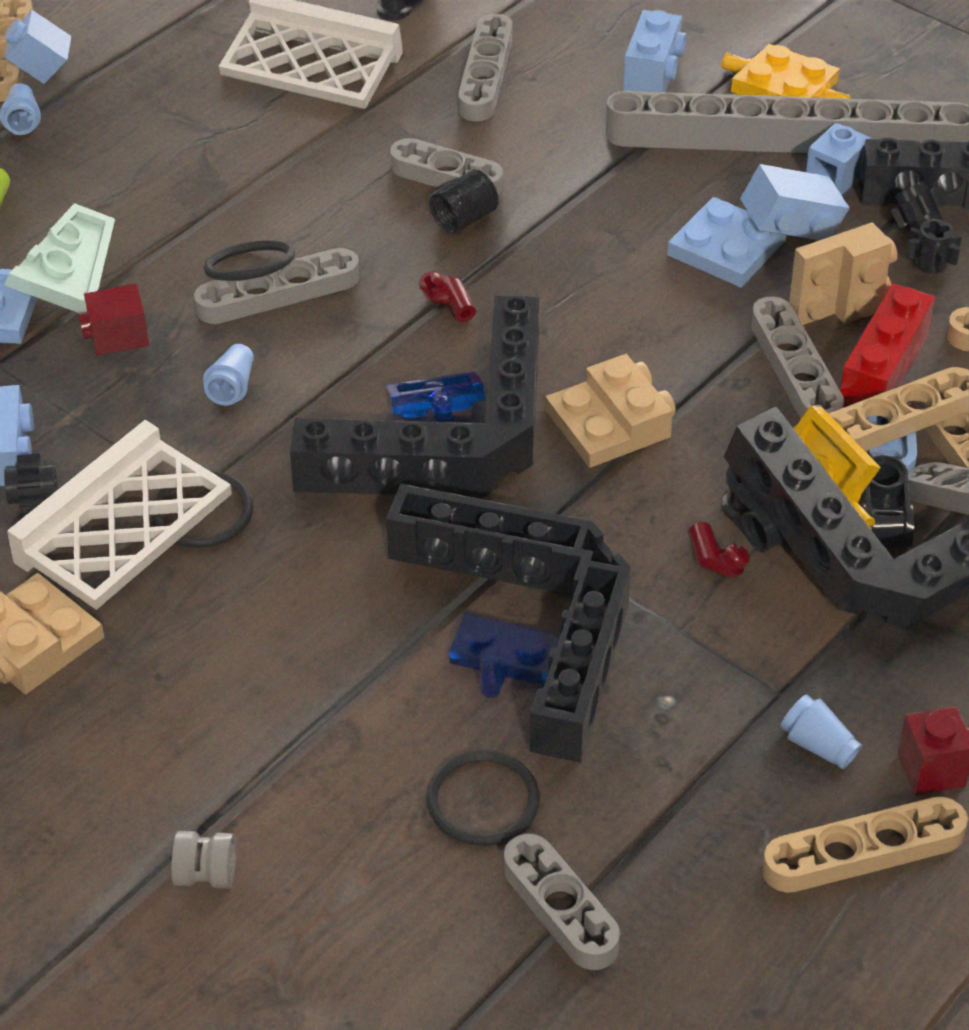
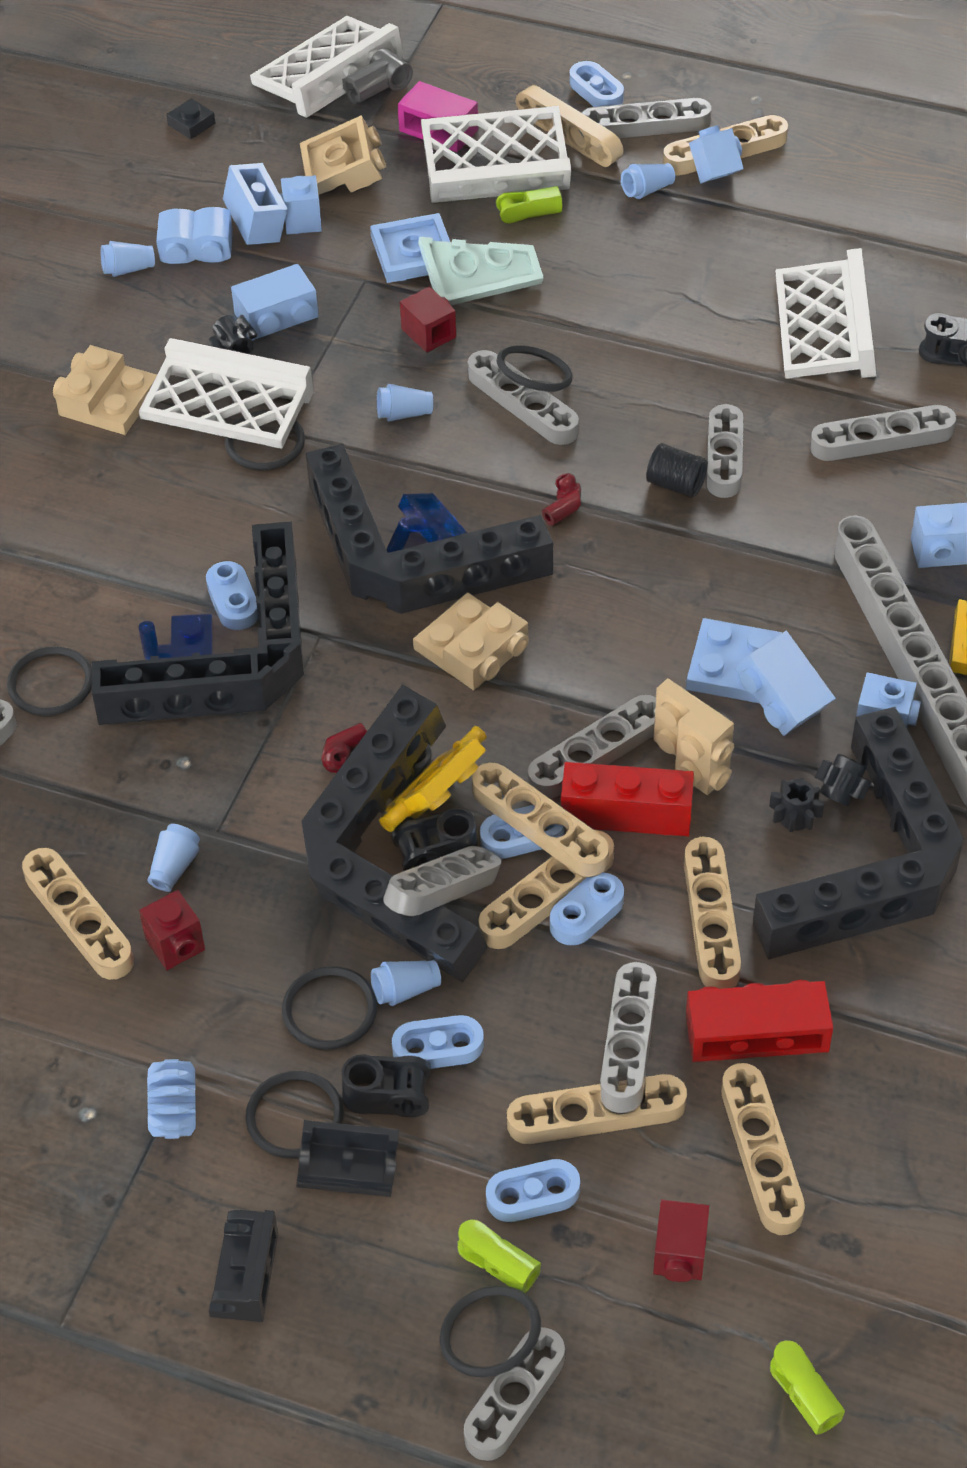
camera: 70 degrees right, 5 degrees up
none -> light blue plate [206,561,258,630]

